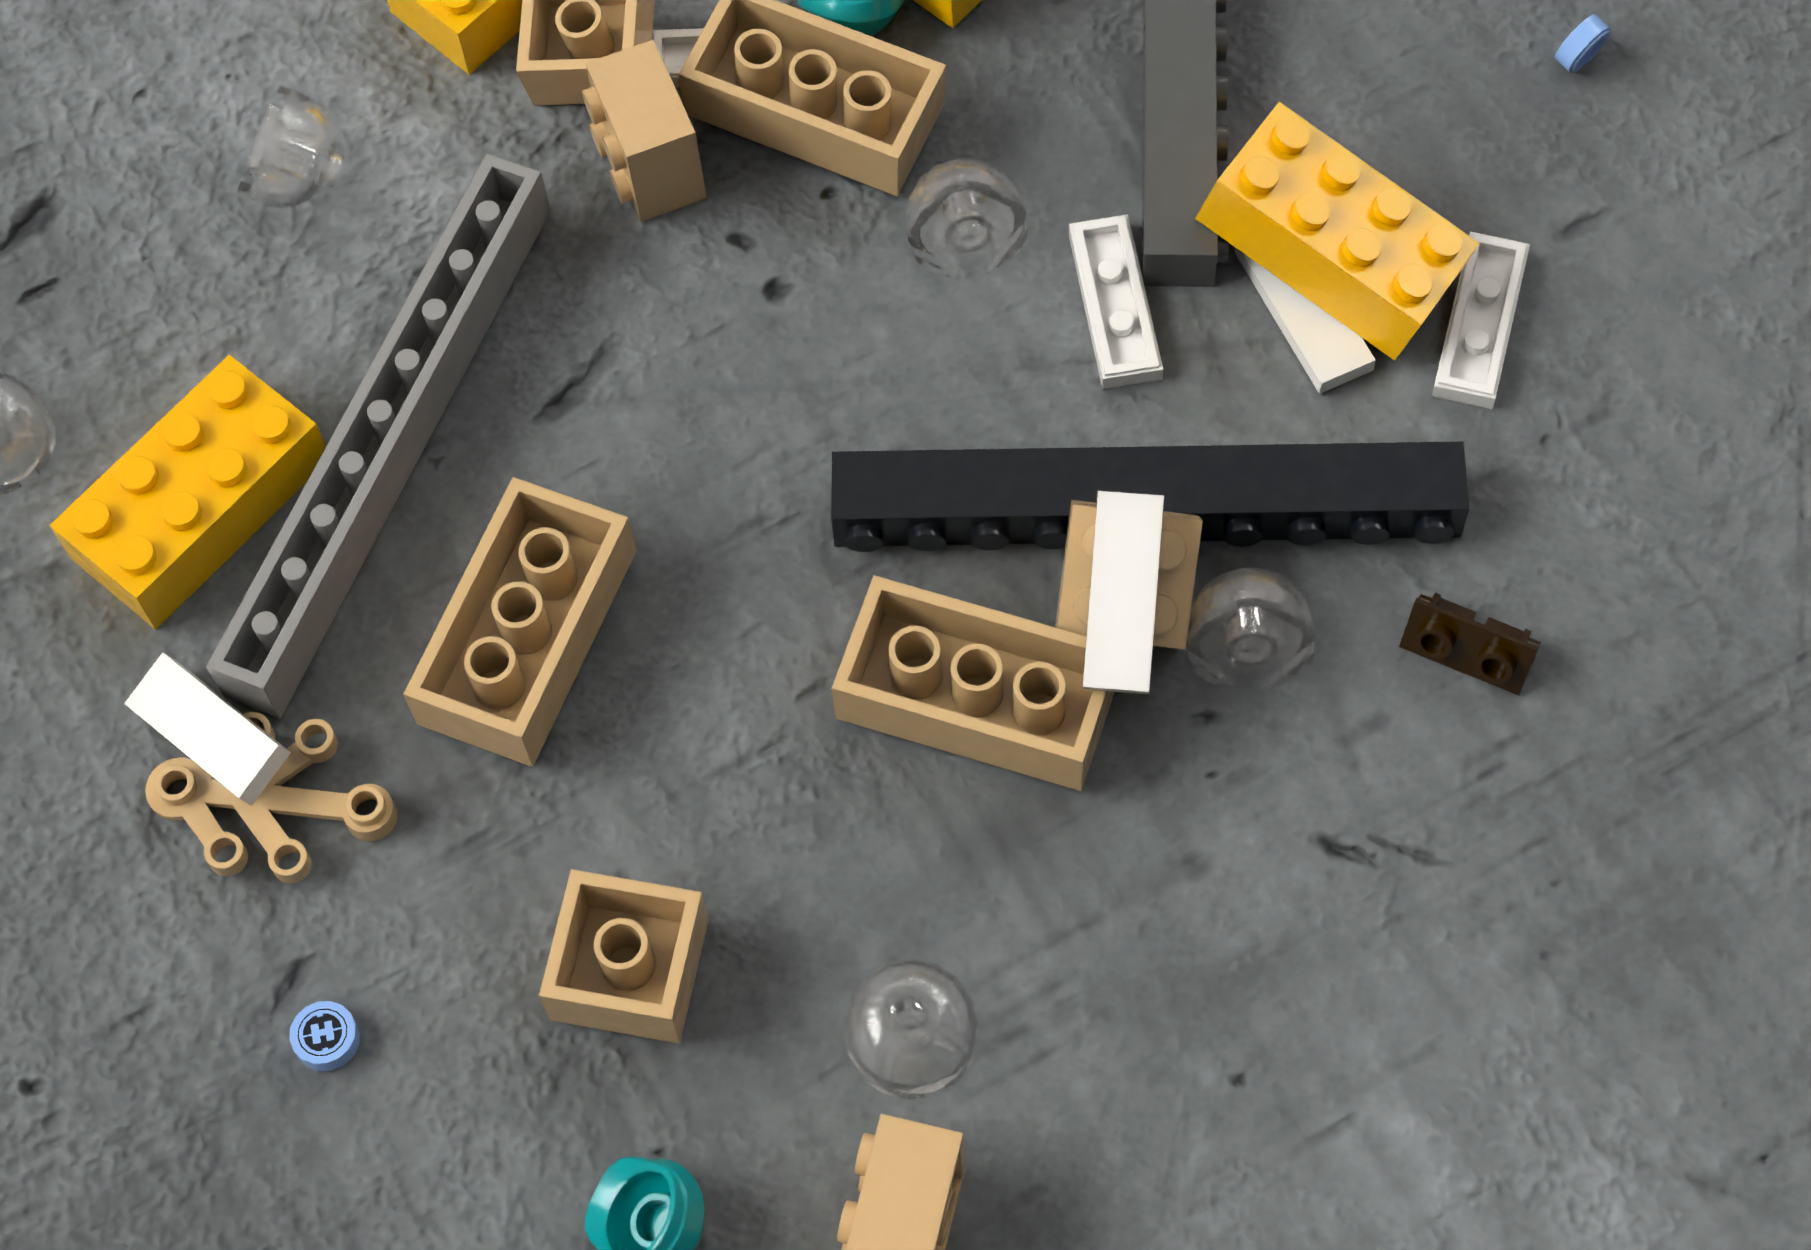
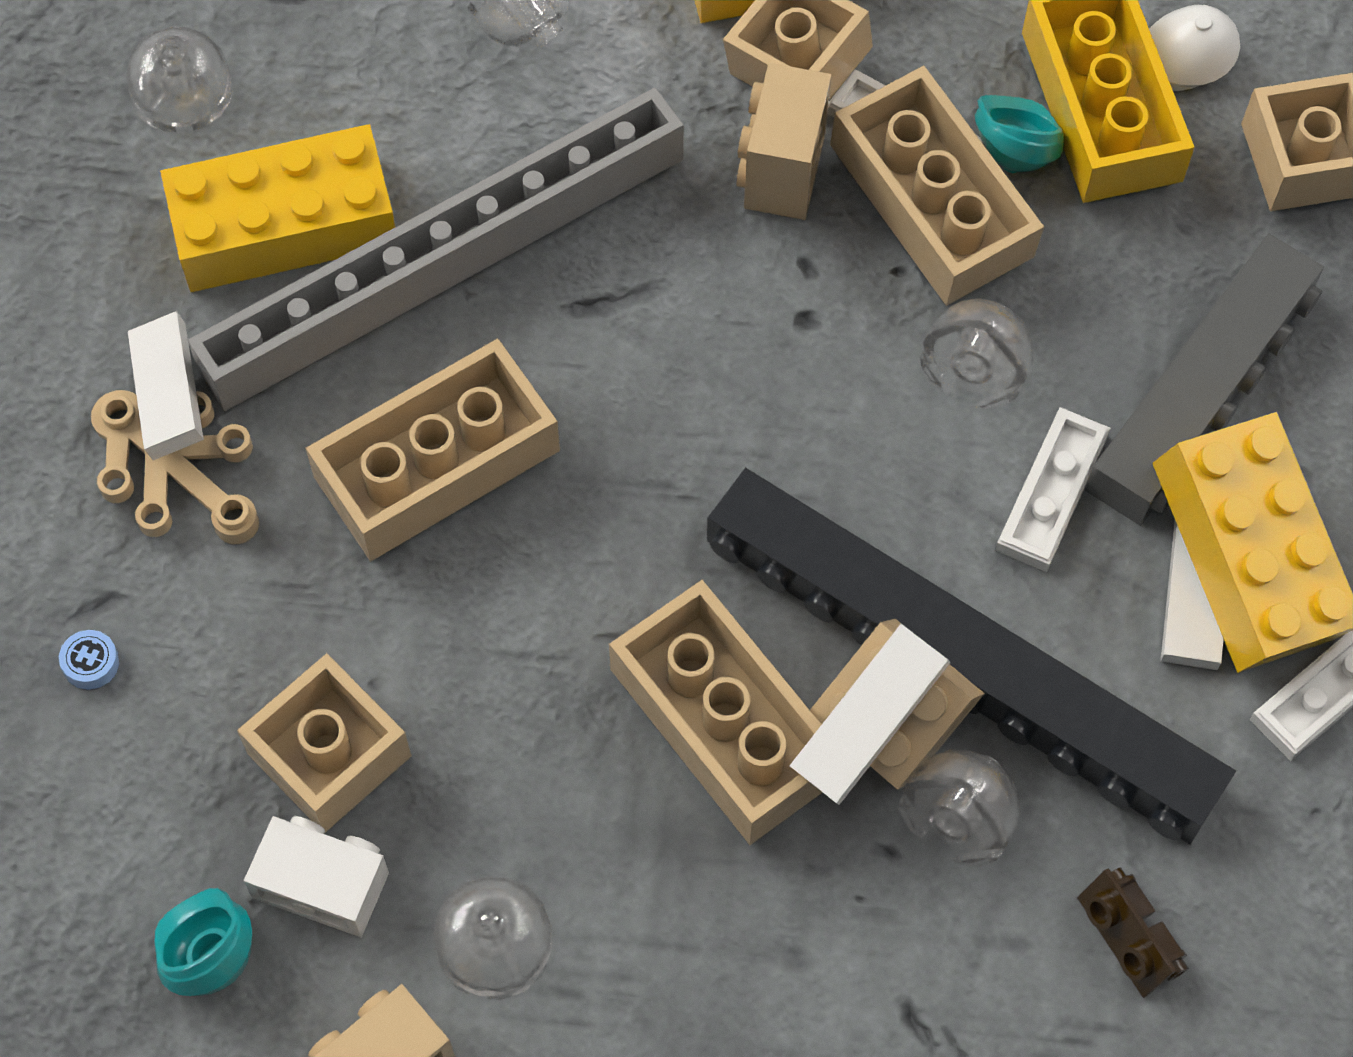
camera: 30 degrees right, 0 degrees up
none -> white brick [244,816,389,938]

